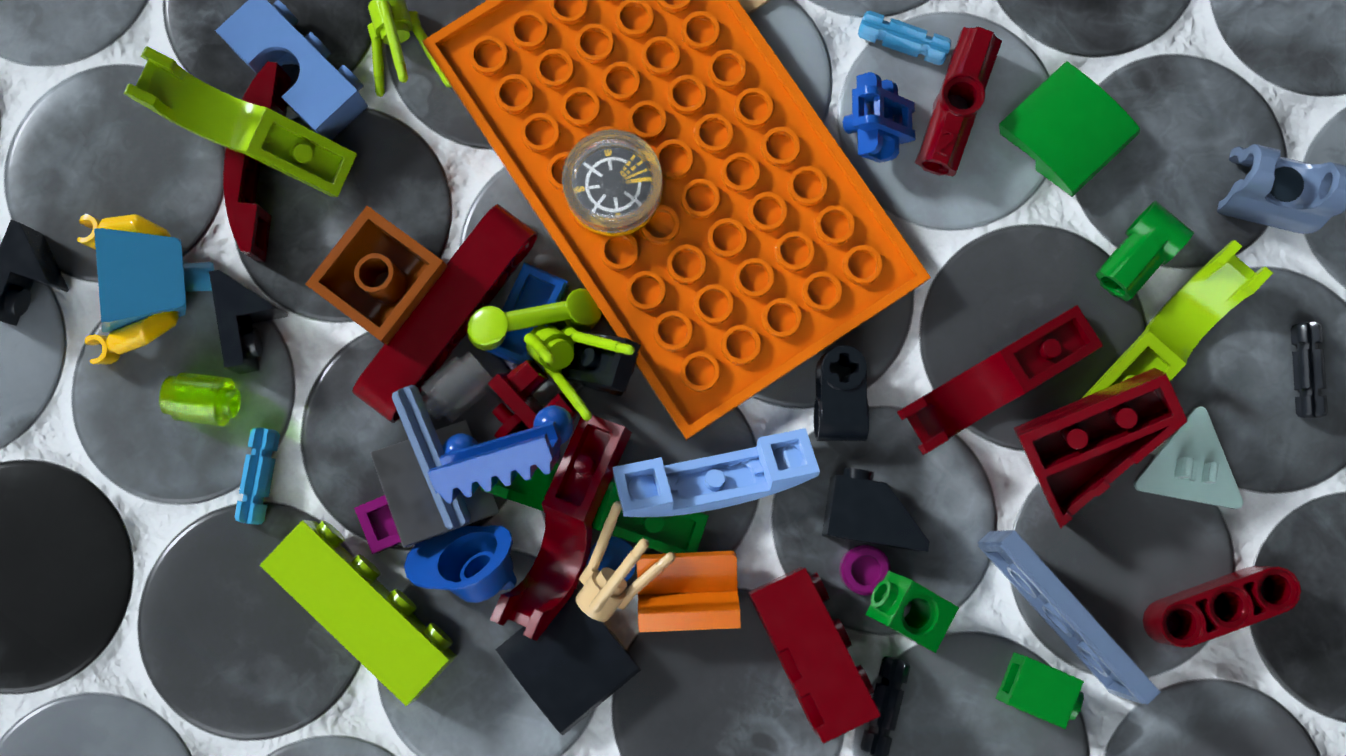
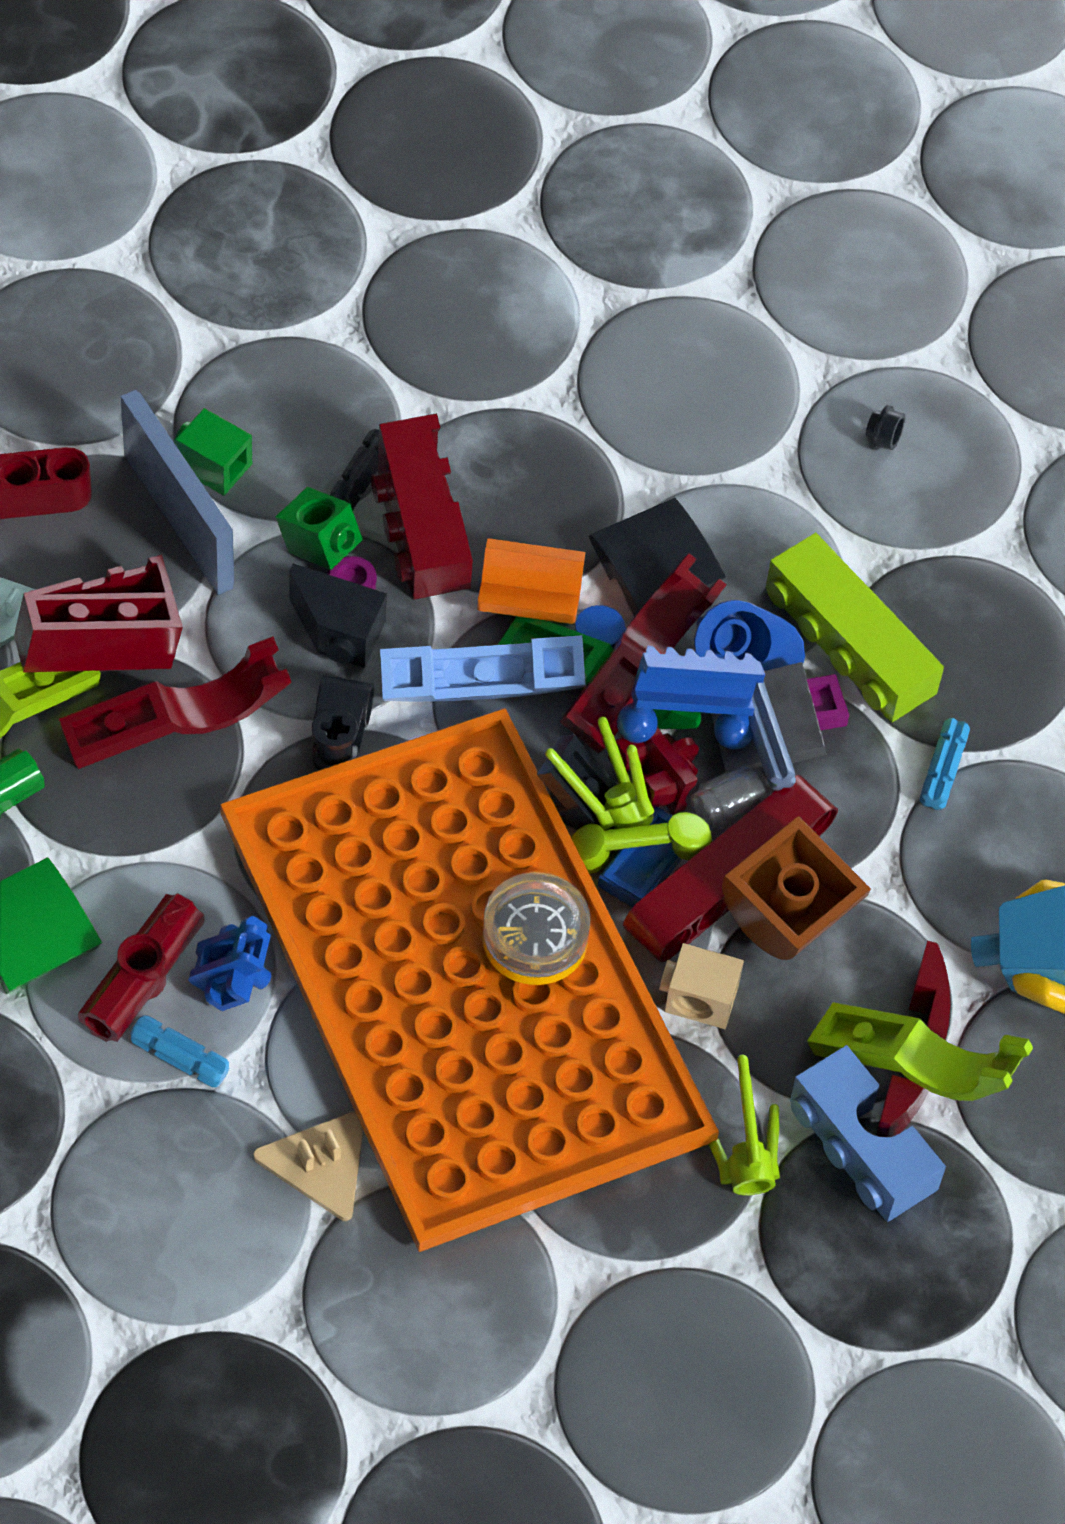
camera: 175 degrees left, 25 degrees down
clear neon green brick [159,372,241,426] -> none
black slope [209,270,288,374] -> none
tan plant [576,501,676,622] -> none
none -> tan brick [659,943,744,1029]

